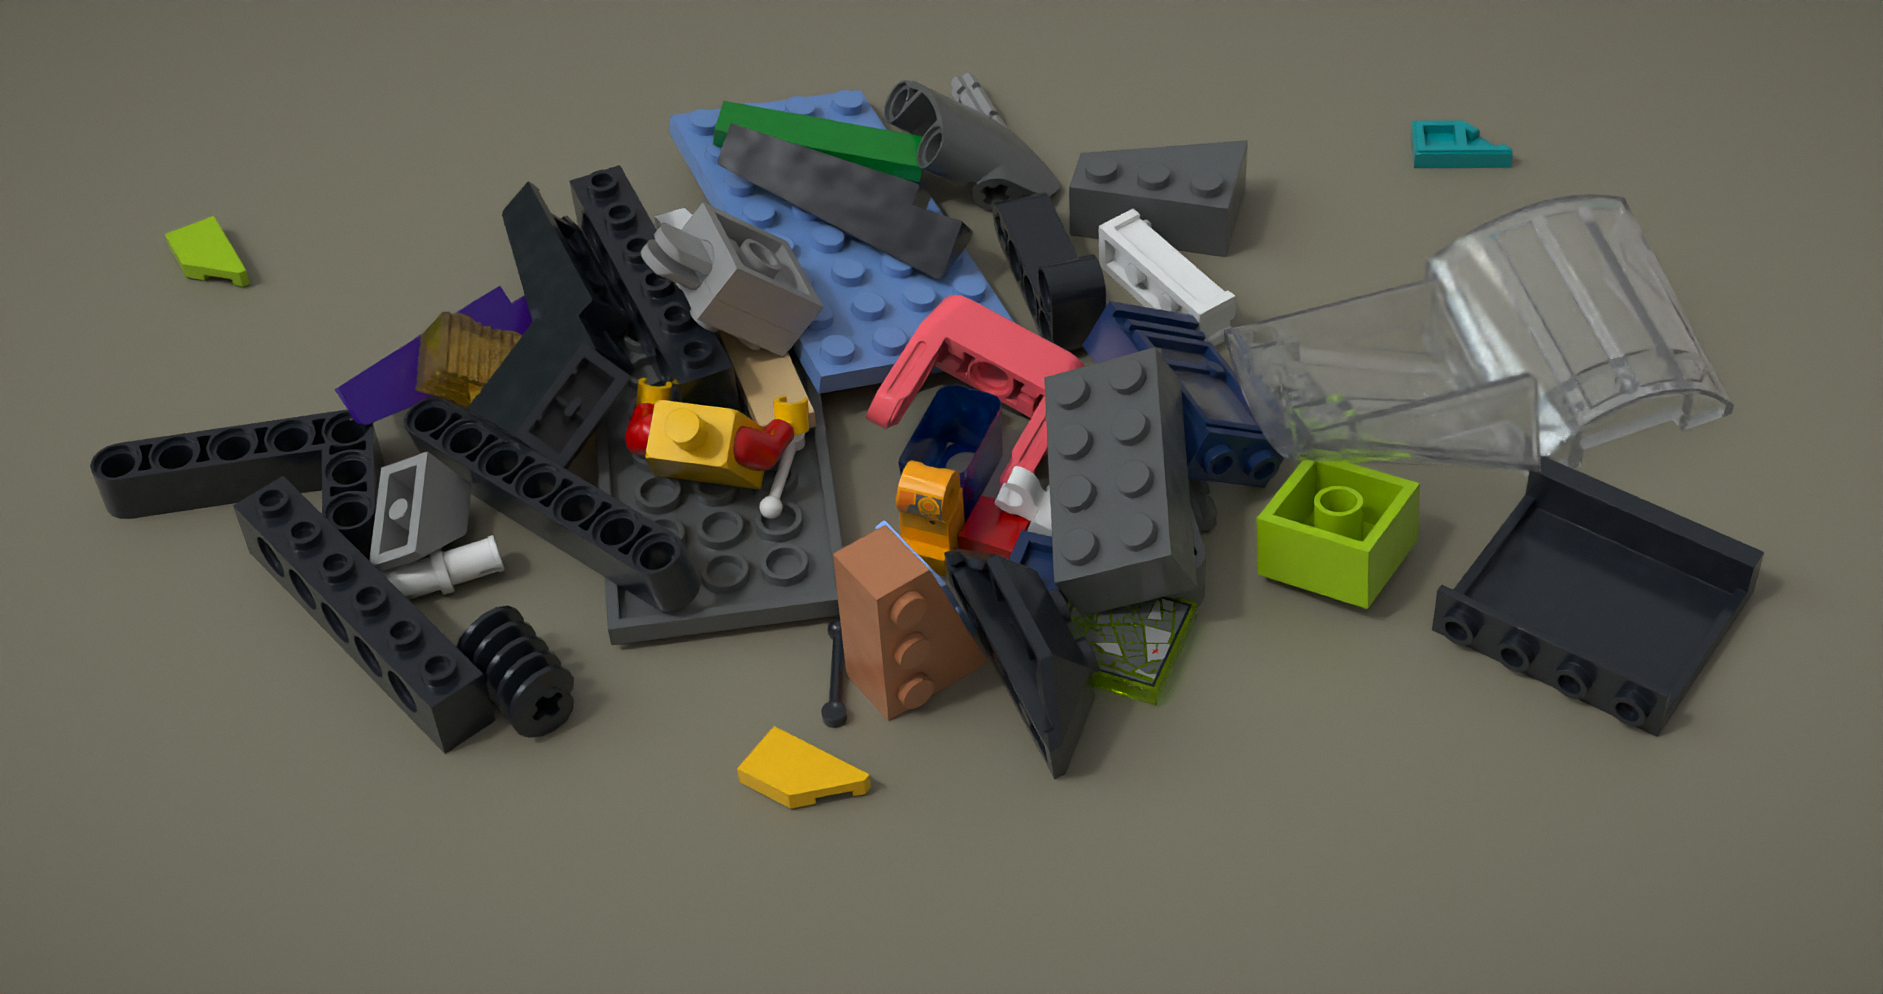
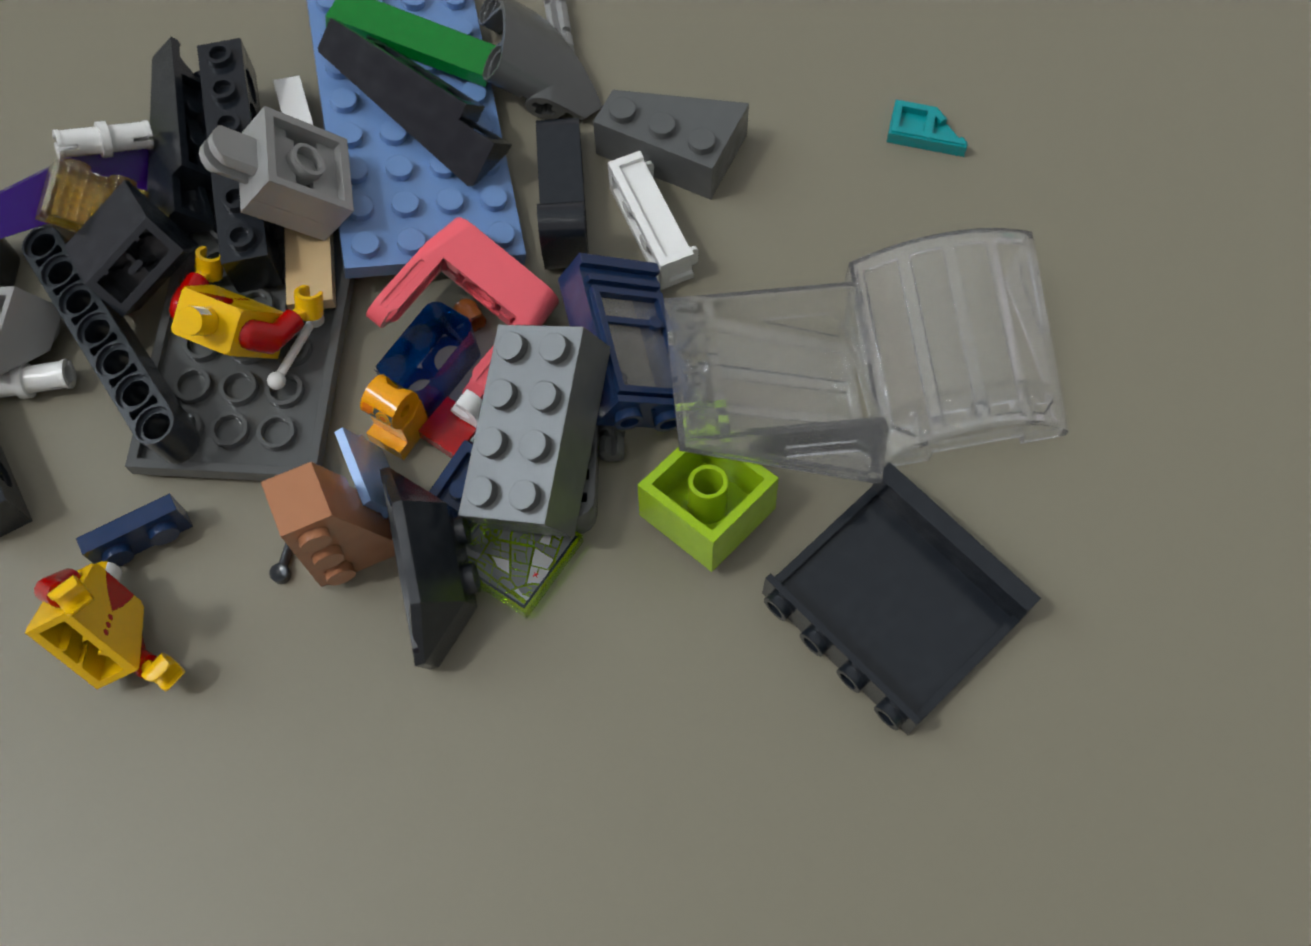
camera: 10 degrees right, 20 degrees up
black piece [457,605,574,738] -> none
yellow tile [737,726,871,809] -> none
none -> yellow torso [25,561,185,692]
none -> white pin [52,120,154,160]
none -> dark blue plate [76,493,193,567]

